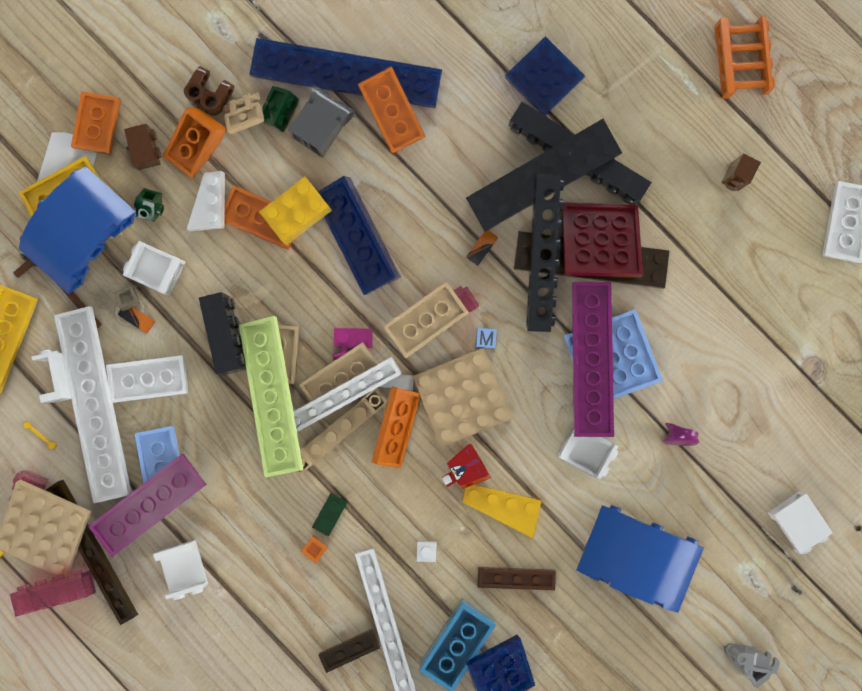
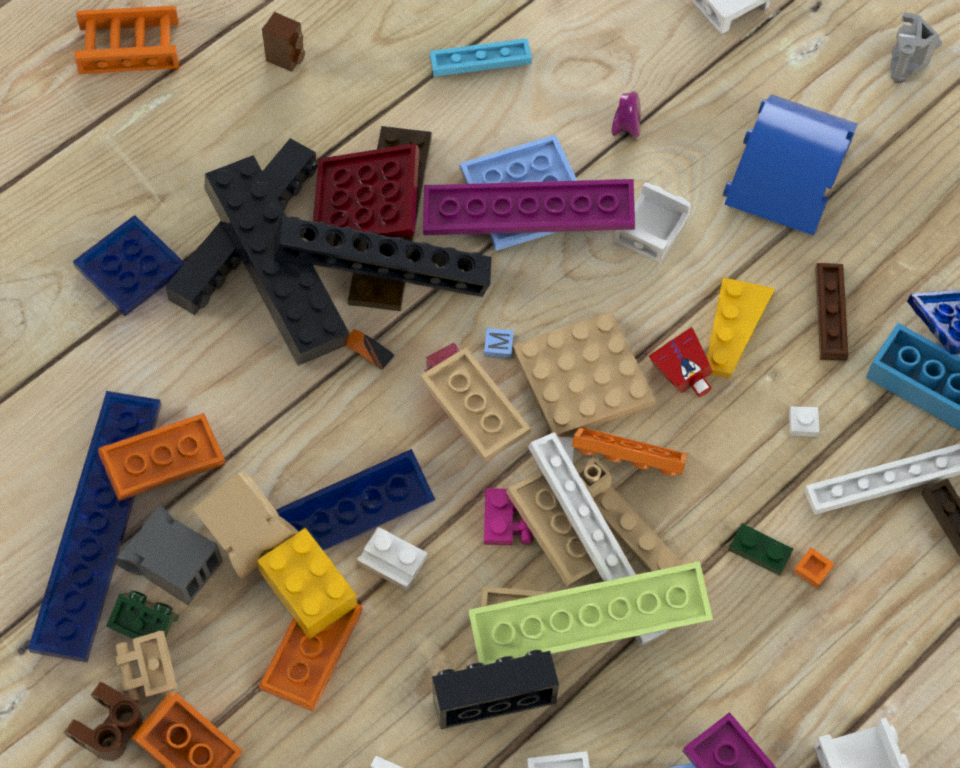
camera: 90 degrees left, 25 degrees down
white wing [187,171,225,232] -> none
none -> tan piece [193,472,298,579]
none -> white plate [357,527,428,591]
none -> medium azure plate [430,38,532,77]

